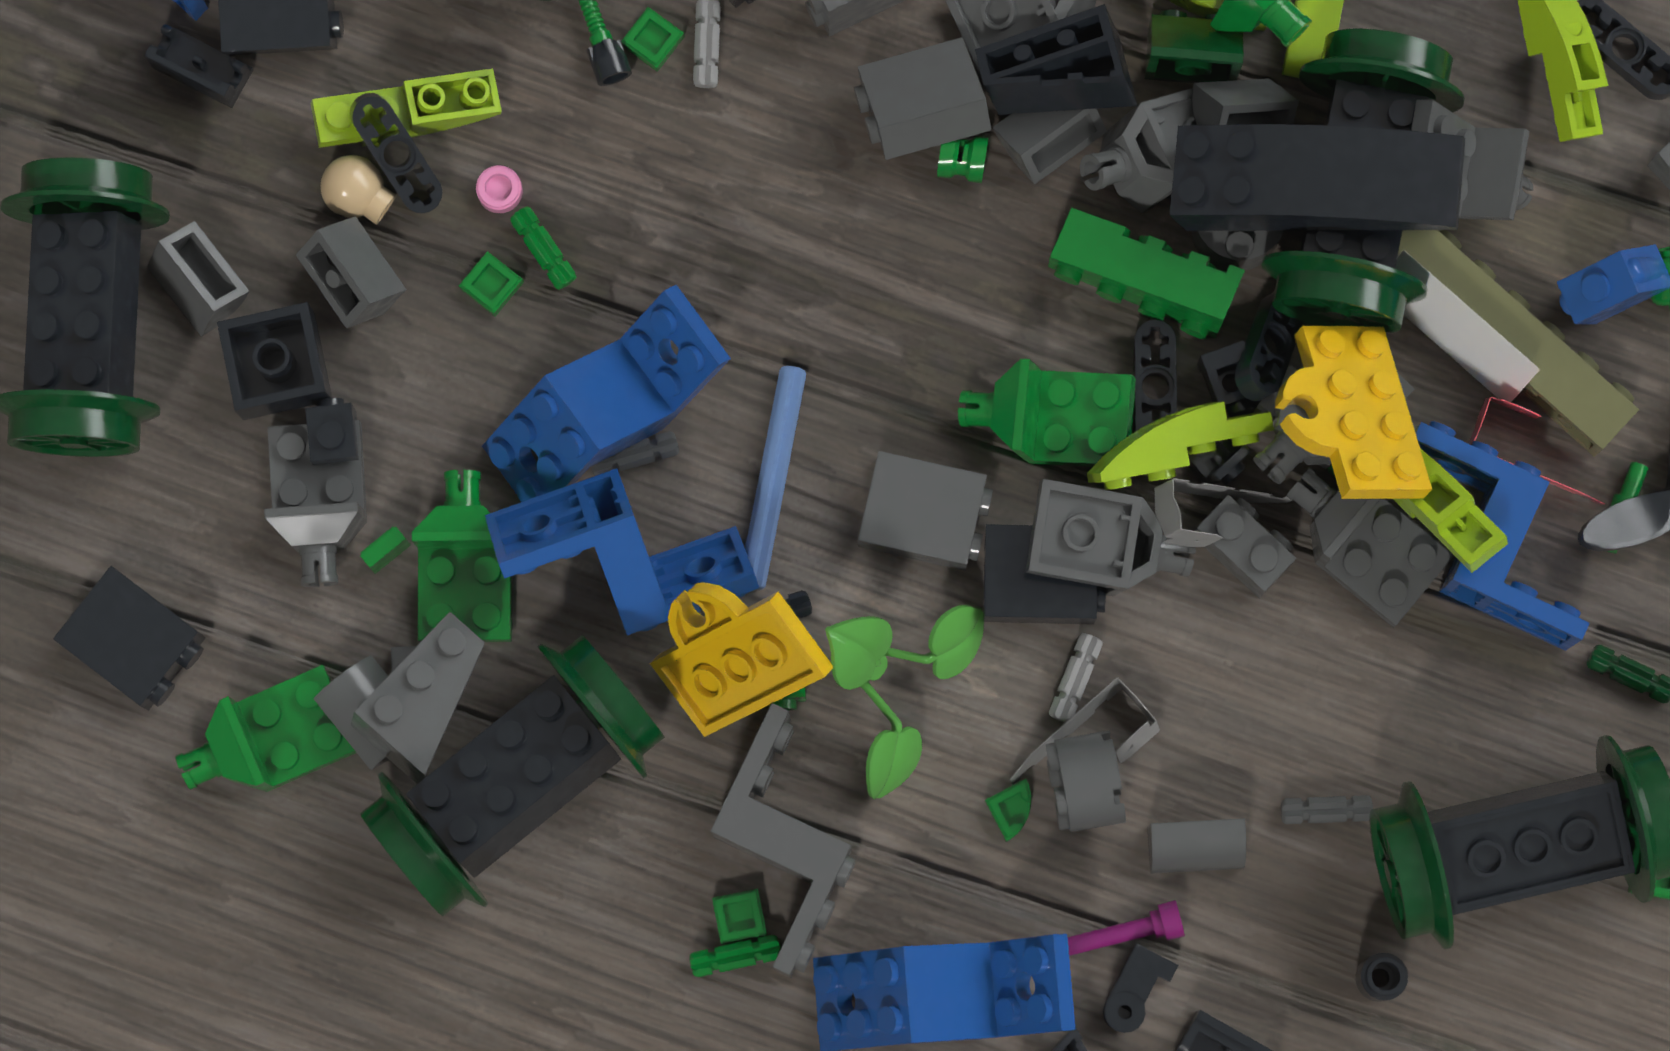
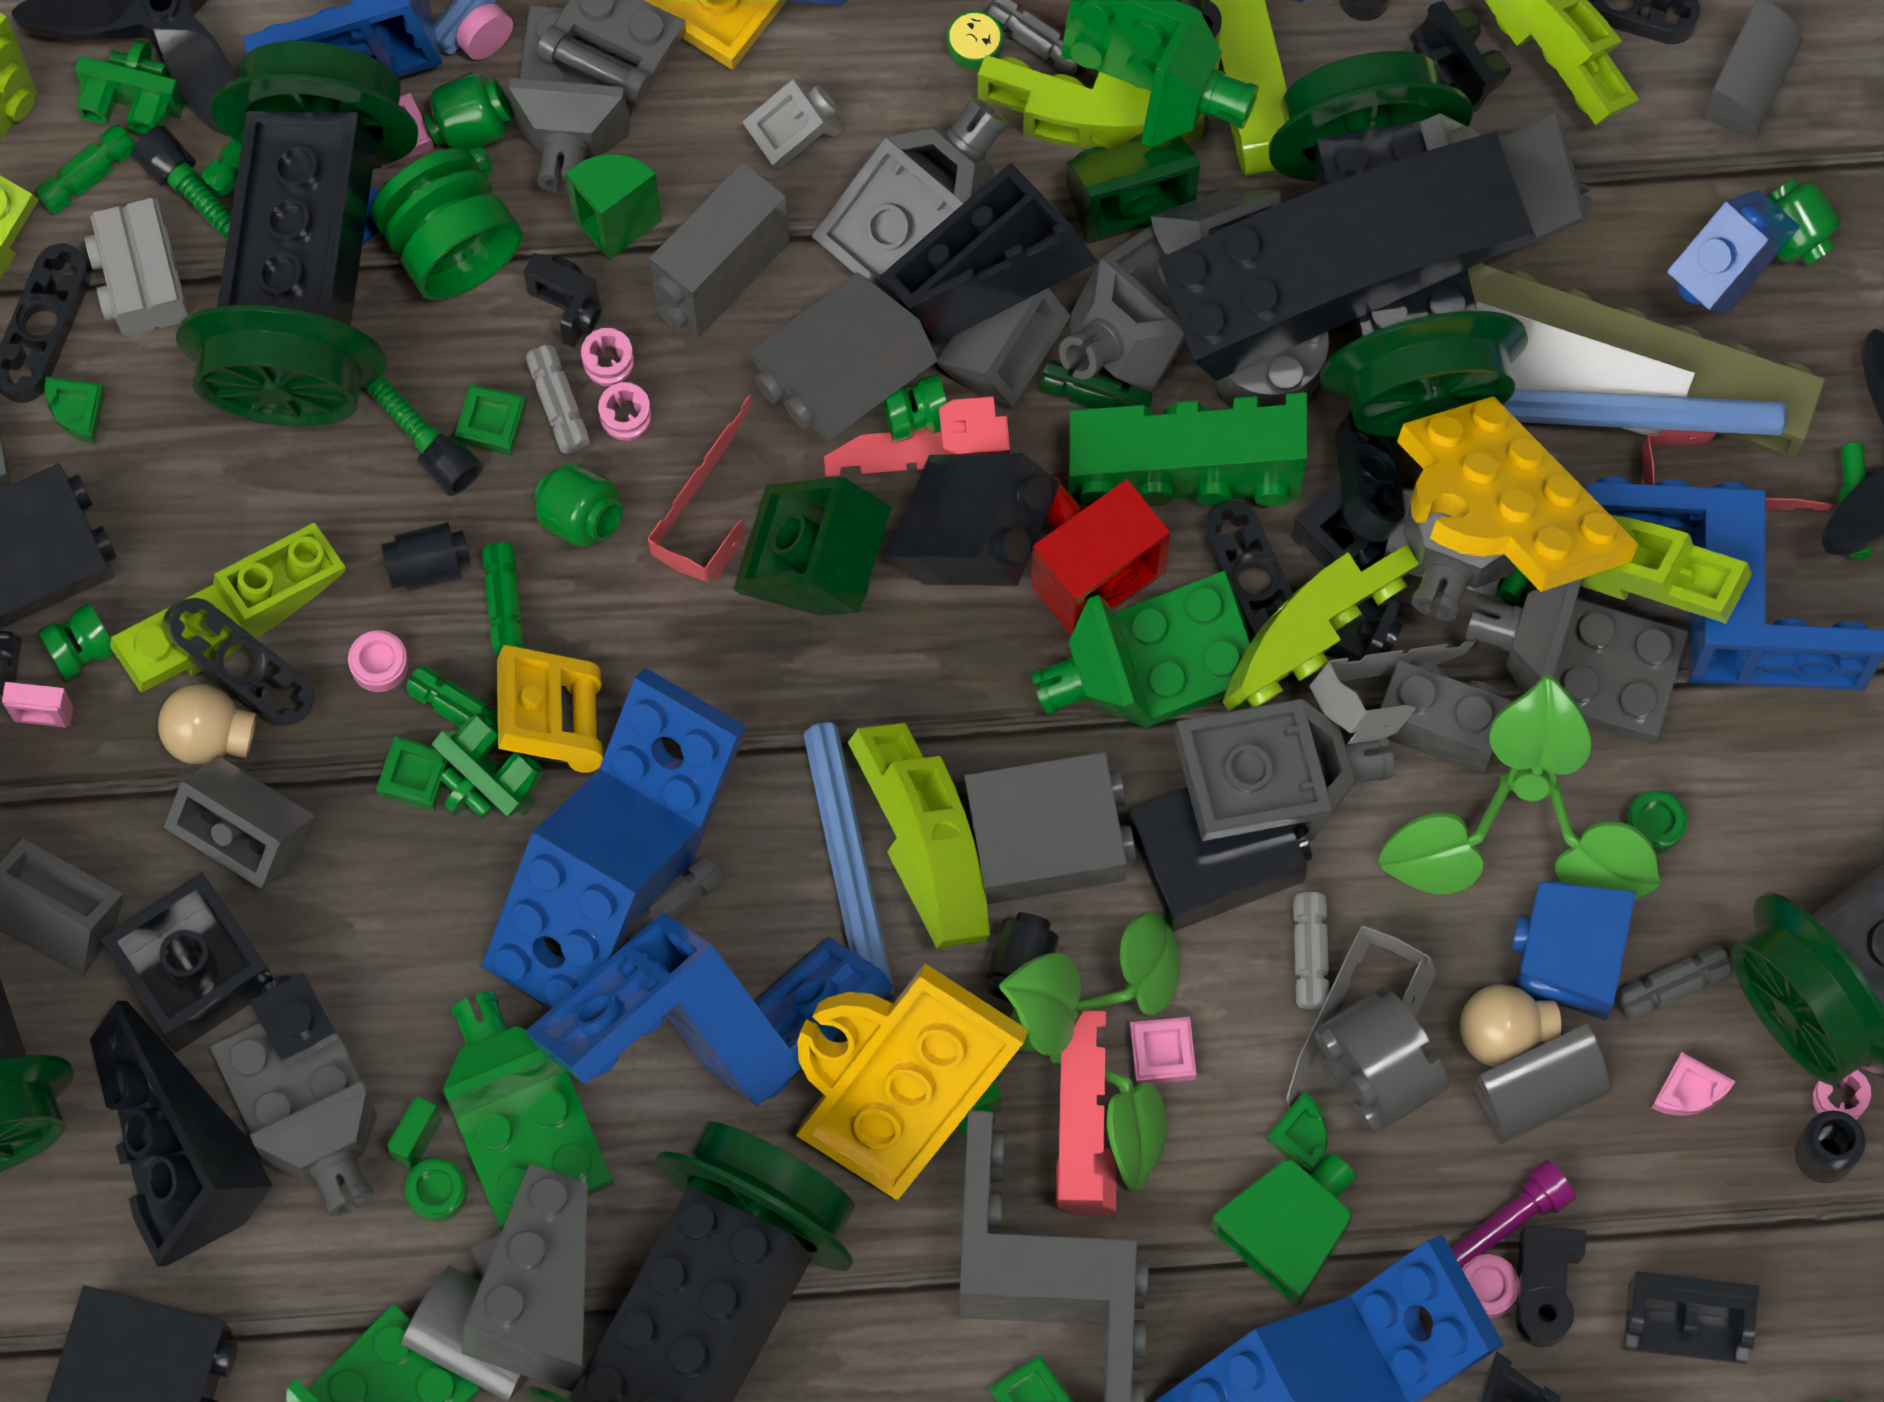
camera: 25 degrees left, 10 degrees down
none -> bright pink tile [2,682,74,728]
none -> green wheel [37,603,115,682]
none -> black wedge [90,1001,273,1267]
none -> black brick [382,521,471,591]
none -> green tile [404,1158,467,1222]
none -> green hips [431,713,545,819]
none -> green axle [482,542,524,655]
none -> yellow plate [497,645,604,773]
none -> green head [534,462,623,548]
none -> bright pink bush [581,328,634,386]
none -> bright pink bush [598,382,652,441]
none -> coral piece [648,395,752,582]
none -> dark green slope [733,476,892,616]
none -> coral piece [824,397,1010,477]
none -> lime slope [848,723,990,949]
none -> black brick [886,453,1061,586]
none -> black brick [986,912,1059,1003]
none -> red brick [1031,477,1170,635]
none -> dark green axle [1040,360,1152,409]
none -> coral piece [1055,1011,1117,1217]
none -> bright pink tile [1129,1017,1197,1085]
none -> green torso [1209,1153,1357,1307]
none -> bright green plant [1378,674,1661,899]
none -> black hips [1410,0,1511,113]
none -> tan piece [1460,984,1561,1067]
none -> bright pink tile [1462,1254,1519,1319]
none -> medium blue axle [1503,389,1787,435]
none -> blue torso [1511,880,1636,1021]
none -> green tile [1625,790,1687,853]
none -> bright pink tile [1651,1052,1735,1116]
none -> bright pink bush [1812,1070,1871,1120]

